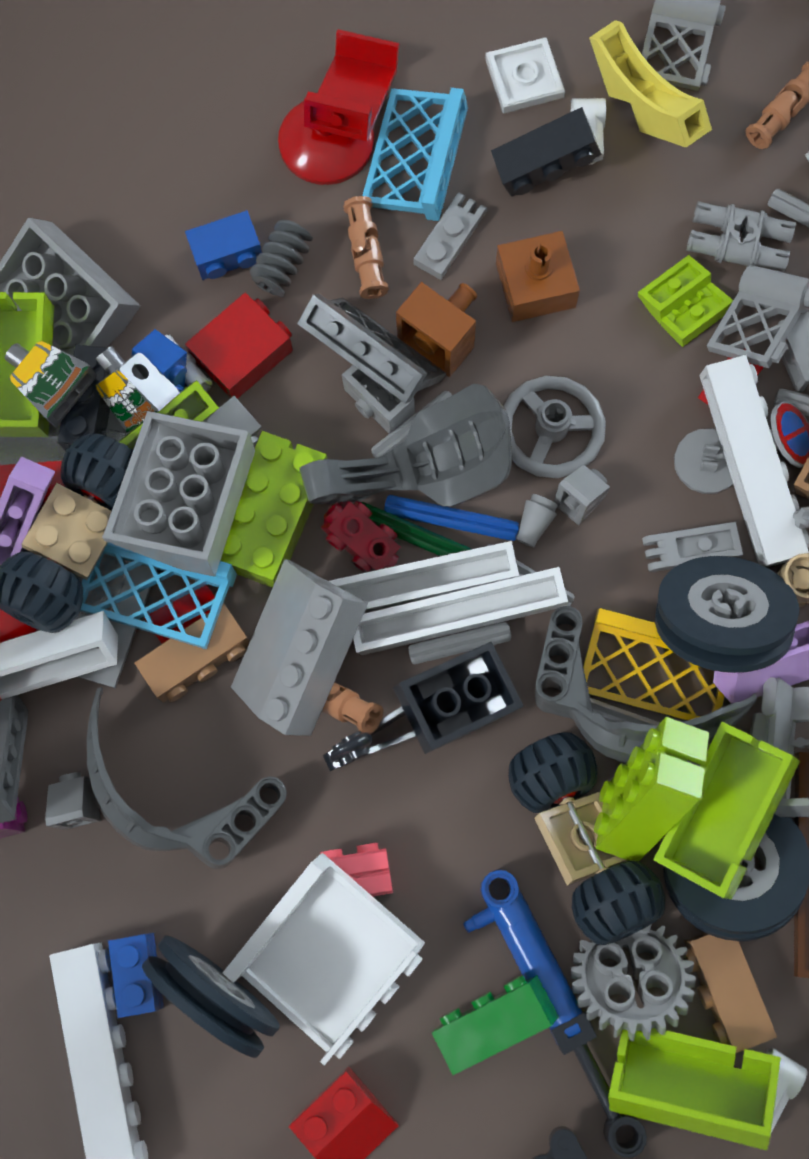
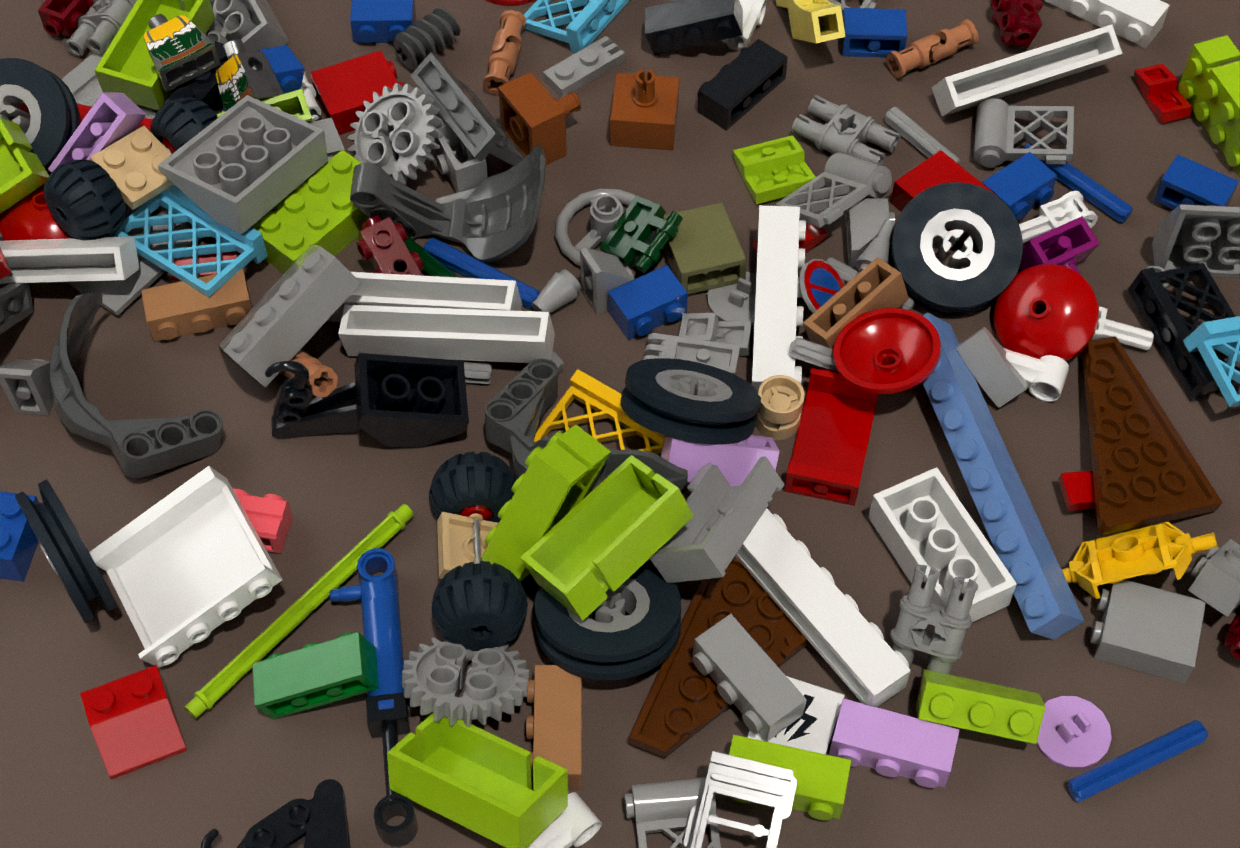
camera: 15 degrees right, 20 degrees down
none -> lime piece [184,504,414,719]
none -> light grey gear [347,83,443,185]
none -> dark green plate [599,195,683,273]
none -> blue brick [608,265,688,340]
none -> olive brick [662,202,747,294]
none -> light grey slope [679,313,754,356]
none -> black brick [697,39,788,131]
none -> blue brick [841,8,907,58]

